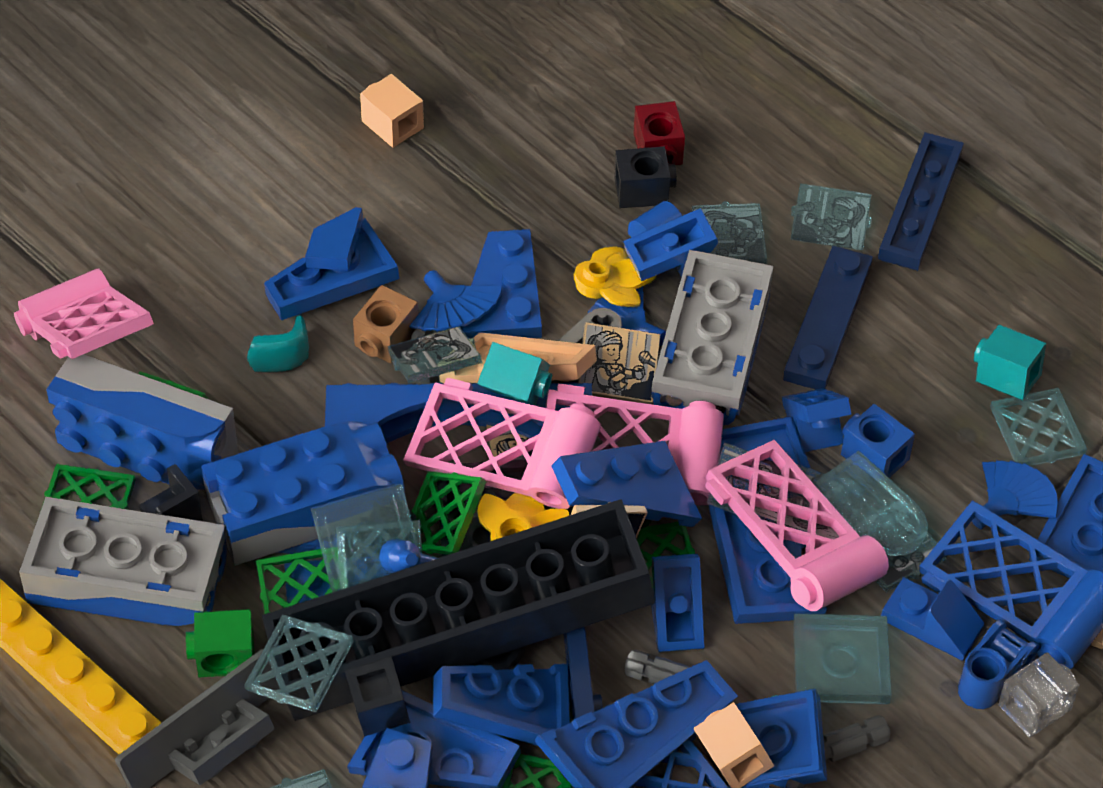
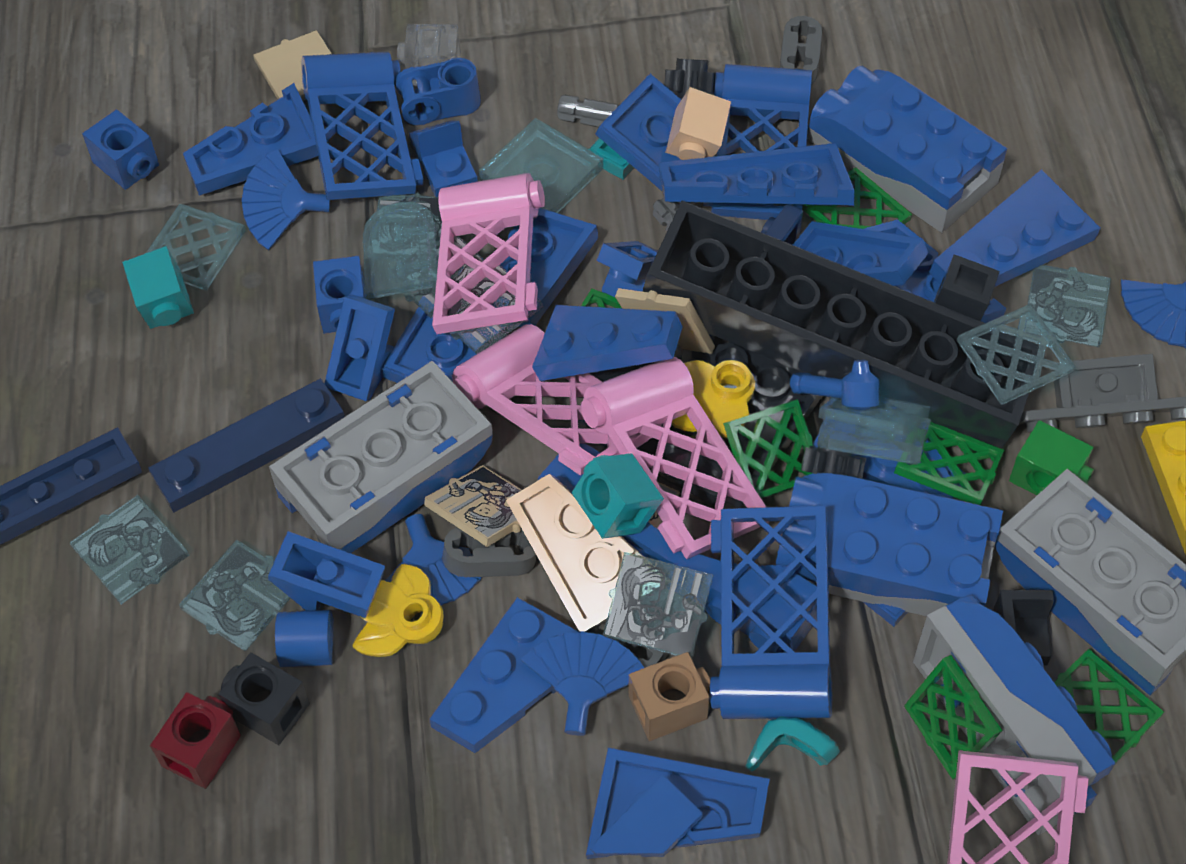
camera: 140 degrees left, 5 degrees up
none -> blue piece [710,505,833,719]

